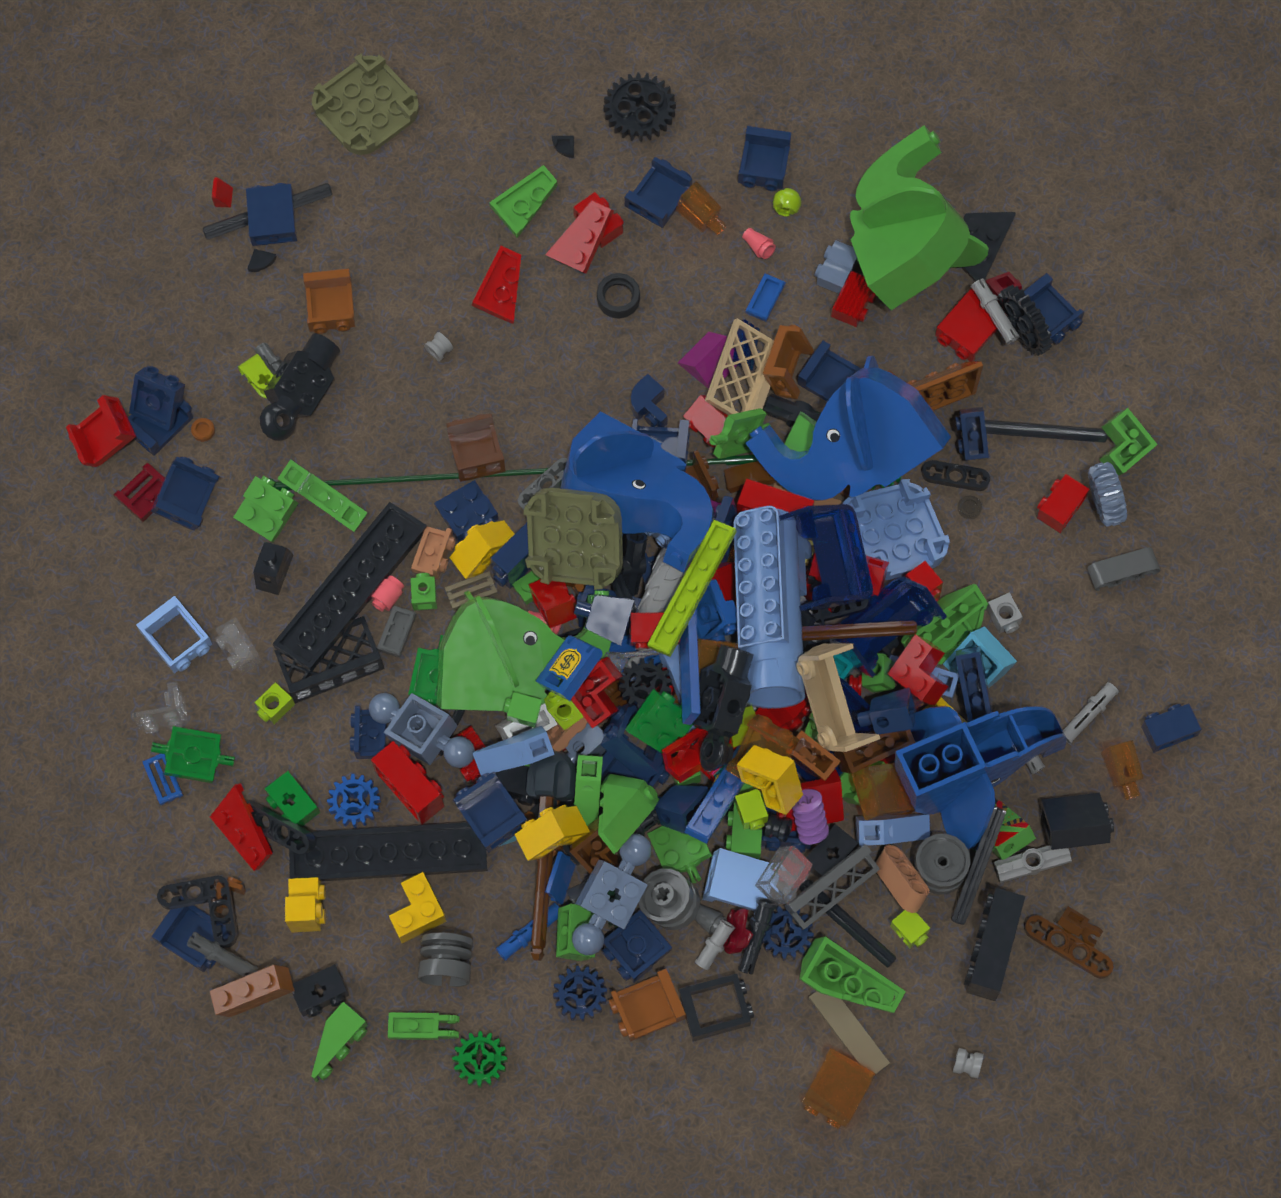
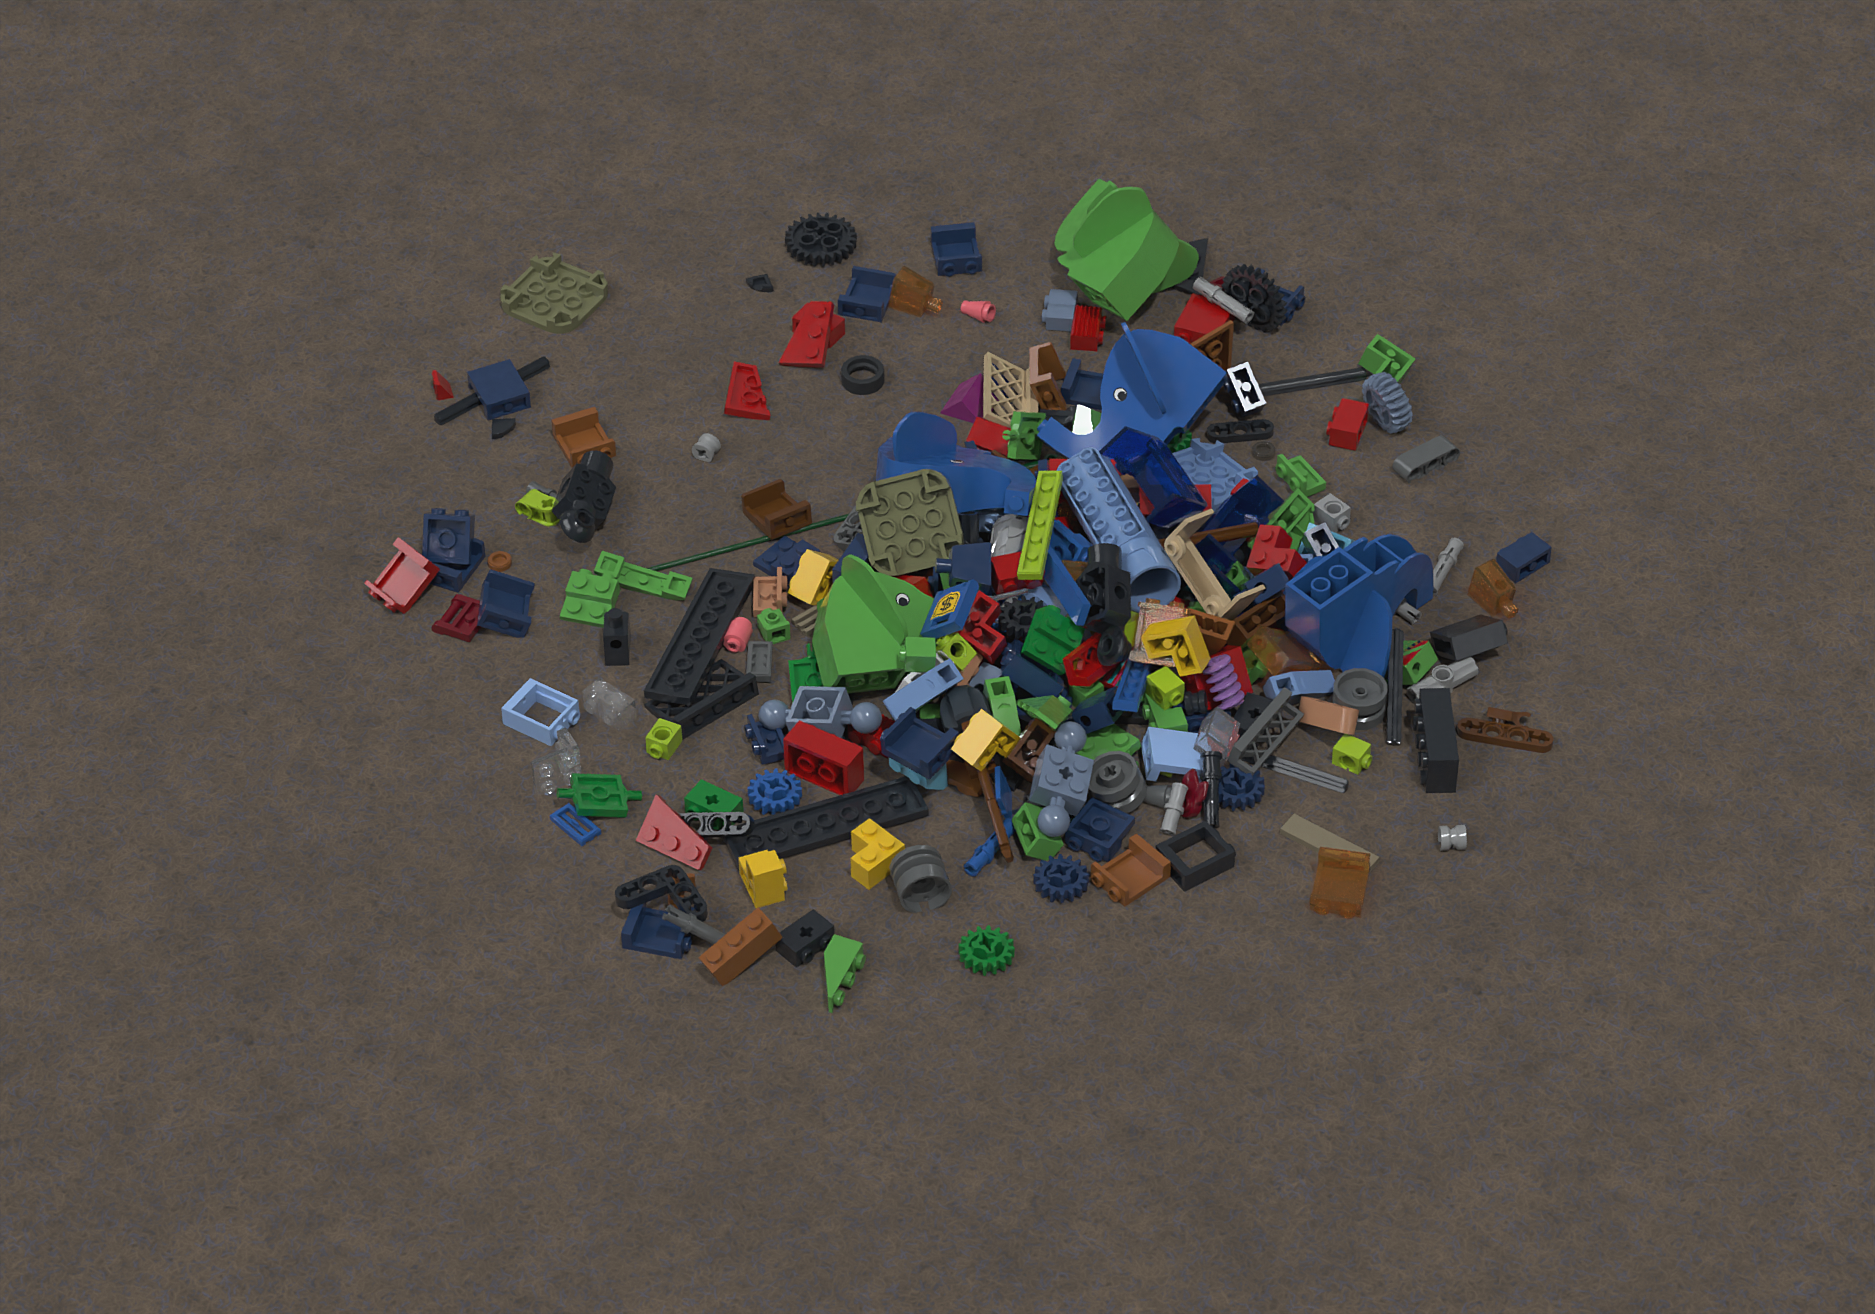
camera: 20 degrees left, 25 degrees down
bright green hinge [388,1012,459,1040] -> none
bright green wing [489,165,558,238] -> none
blue tile [745,273,786,322] -> none
lime piece [773,188,801,217] -> none
bright green wedge [800,936,906,1013] -> none
none -> bright green bracket [1275,454,1326,497]

